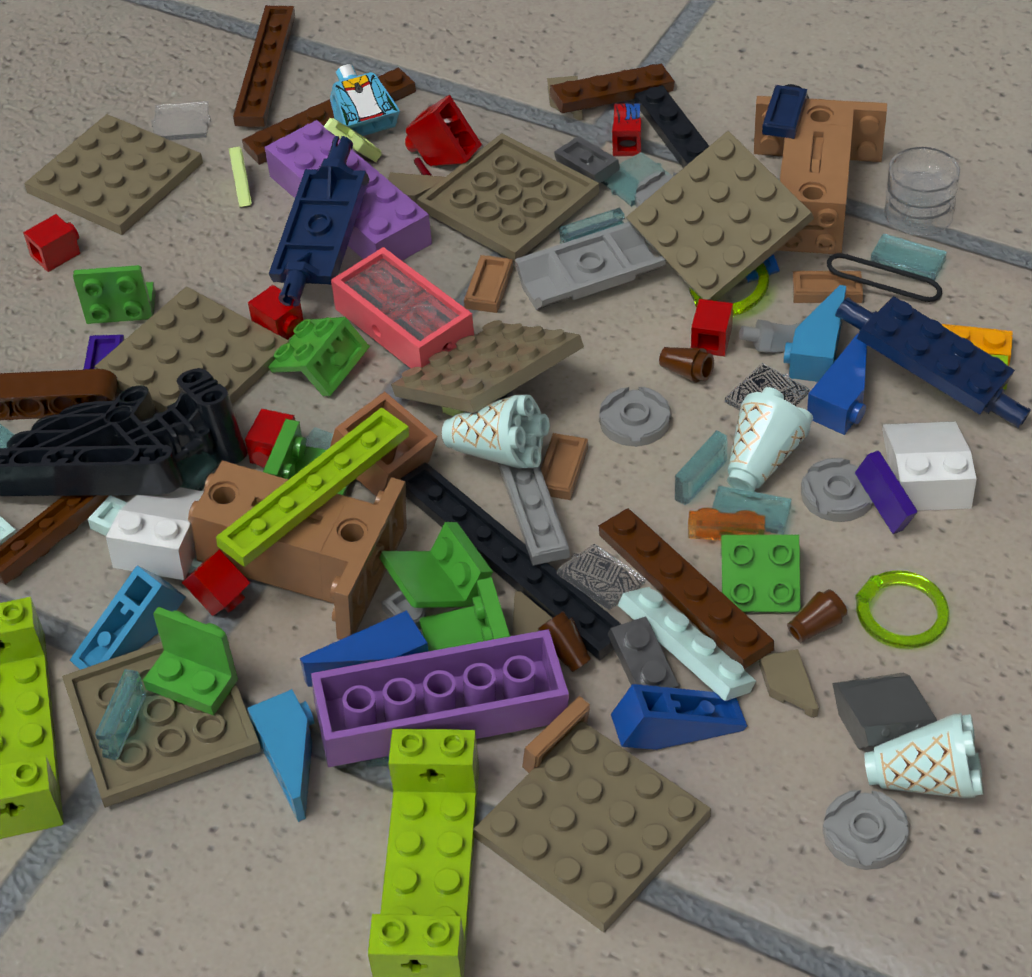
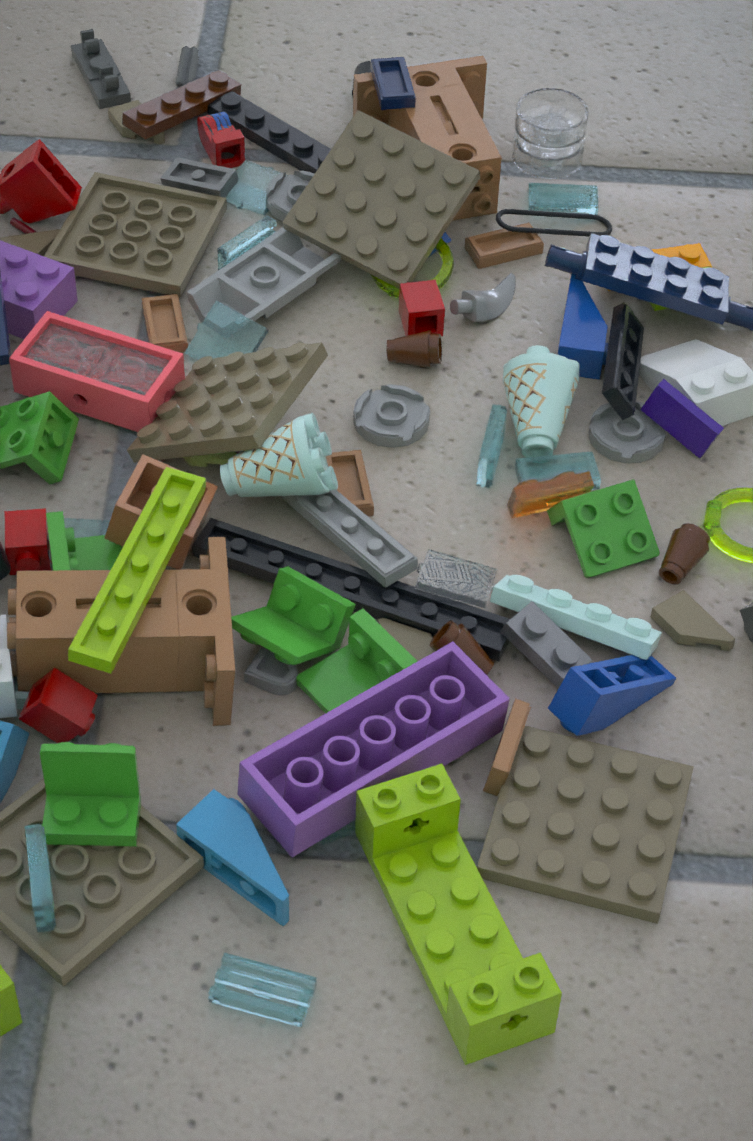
camera: 30 degrees left, 0 degrees up
blue slope [300,610,429,687] -> none
reddish brown plate [598,508,774,669] -> none
clear piece [725,363,810,411] -> none
dark azure slope [784,285,846,382] -> none
none -> dark grey plate [71,29,131,109]
none -> dark grey axle [175,46,199,89]
none -> clear light blue piece [185,300,269,360]
none -> clear light blue tile [208,952,317,1028]
none -> black tile [602,302,644,421]

